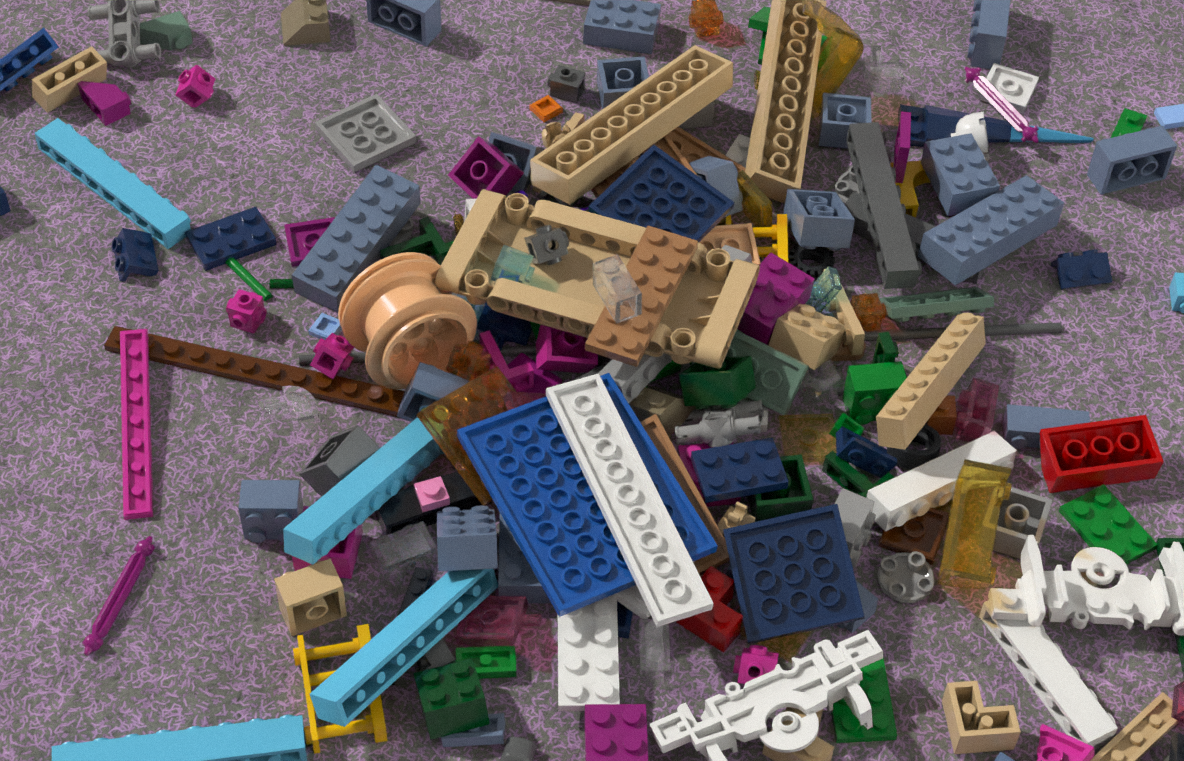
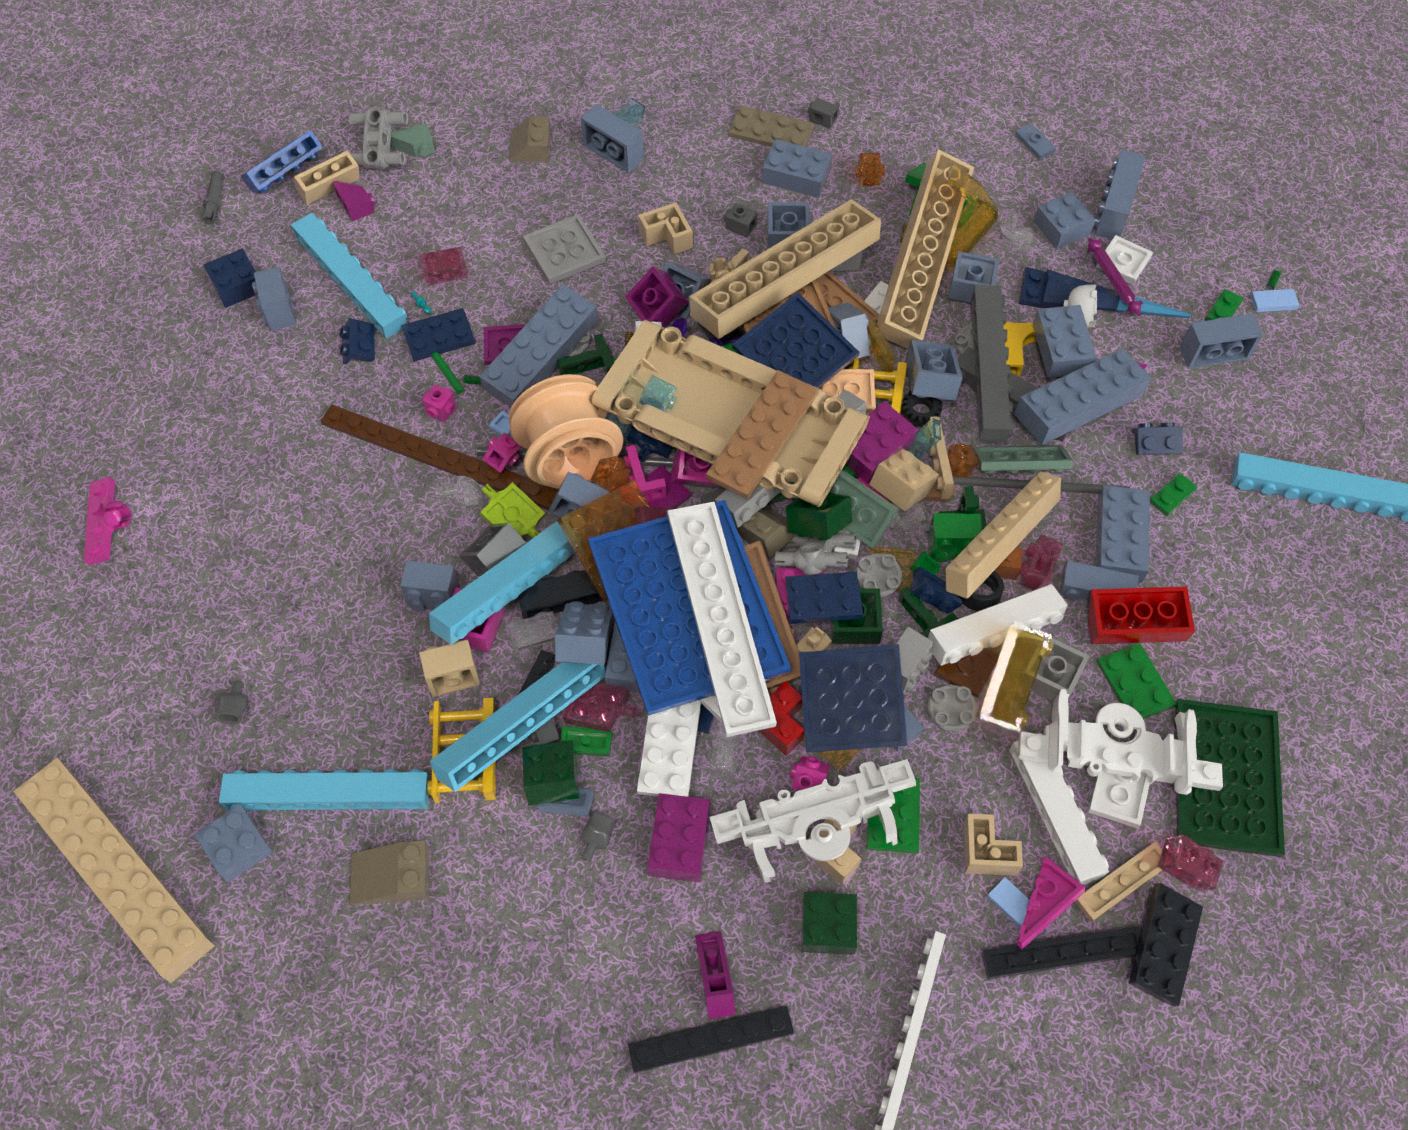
camera: 10 degrees right, 10 degrees up
magenta wheel [82,536,155,656] -> none
dark pink tile [120,329,153,520] -> none
dark pink brick [175,65,215,108] -> none
bright pink plate [414,476,450,512] -> none
dark grey brick [524,224,569,265] -> none
orange tile [529,95,563,122] -> none
clear brick [593,254,642,324] -> none
magenta tile [893,112,911,183] -> none
none -> dark grey piece [214,680,248,724]
none -> sand blue brick [252,267,296,331]
none -> teal hand [411,291,432,314]
none -> clear pink brick [420,247,468,286]
none -> lime plate [480,482,546,539]
none -> tan brick [638,203,693,254]
none -> light grey dish [855,553,902,597]
none -> sand blue brick [1034,192,1096,249]
none -> white plate [1088,770,1150,829]
none -> sand blue brick [1095,485,1150,583]
none -> green plate [1150,473,1198,516]
none -> green piece [1265,268,1282,290]

